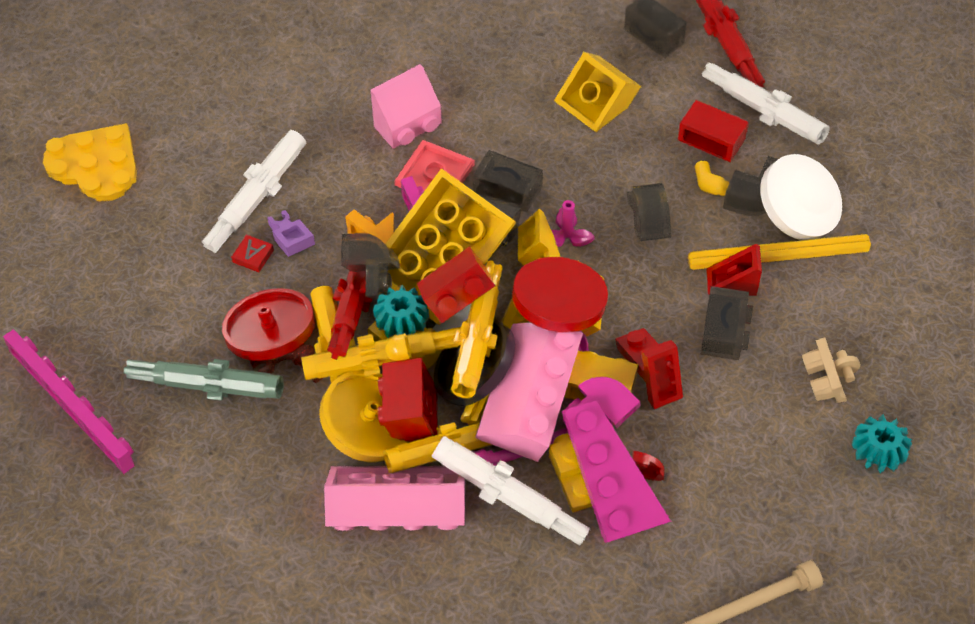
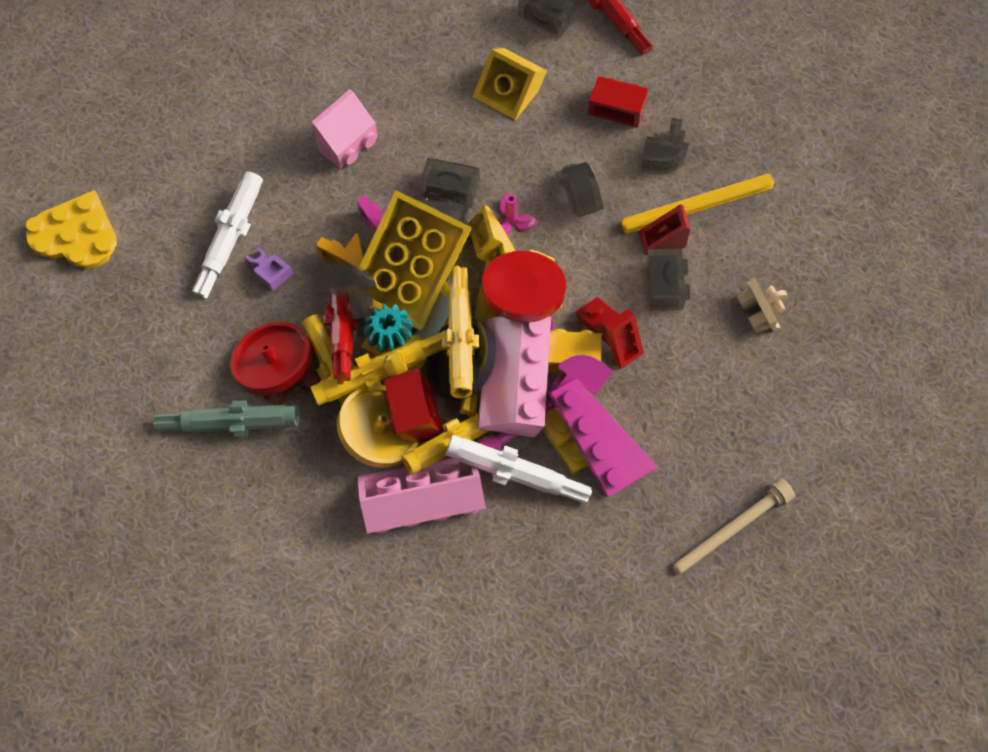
camera: 10 degrees left, 10 degrees up
dark pink plate [3,329,135,474] -> none
red tile [231,234,274,272] -> none
coral tile [395,140,475,191] -> none
red brick [417,246,495,323] -> none
red tile [633,451,665,481] -> none
yellow arm [695,161,730,196] -> none
white piece [702,62,829,145] -> none
white piece [760,154,842,240] -> none
teal gear [852,414,912,473] -> none

